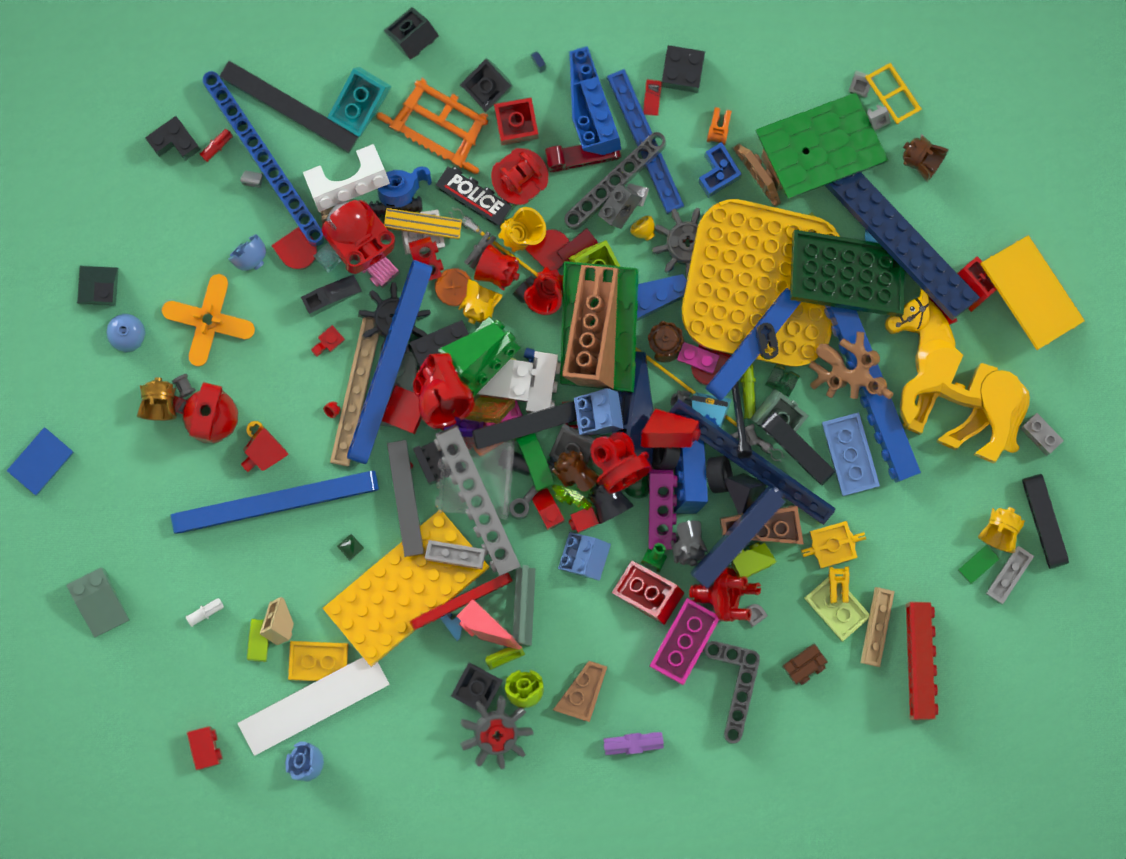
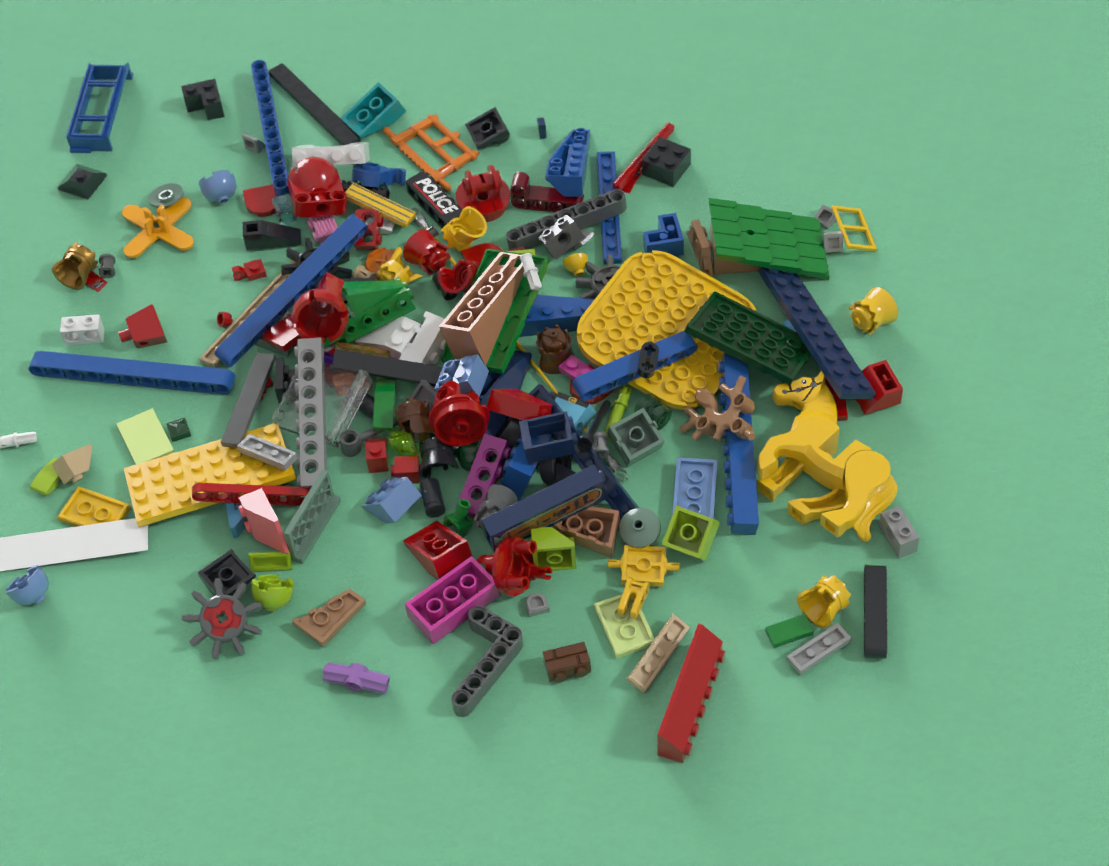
camera: 25 degrees right, 30 degrees down
medium blue cylinder [106,314,146,353] -> none
red piece [182,382,238,444] -> none
red axle [199,129,233,163] -> none
black slope [384,7,439,60] -> none
red slope [494,97,539,146] -> none
orange piece [707,107,732,146] -> none
black beam [760,411,835,486] -> none
reddish brown hat [903,134,949,182] -> none
yellow piece [980,235,1085,350] -> none
none -> white brick [60,314,105,346]
none -> blue piece [66,62,133,153]
none -> yellowish green tile [116,408,175,465]
none -> sand green dish [148,183,184,208]
none -> tan bush [352,265,378,281]
none -> black piece [419,478,446,518]
none -> dark blue window [519,411,578,464]
none -> white axle [520,253,542,291]
none -> red axle [613,122,675,190]
none -> sand green dish [619,508,661,548]
none -> lime slope [661,505,720,561]
none -> yellow hat [848,287,898,335]

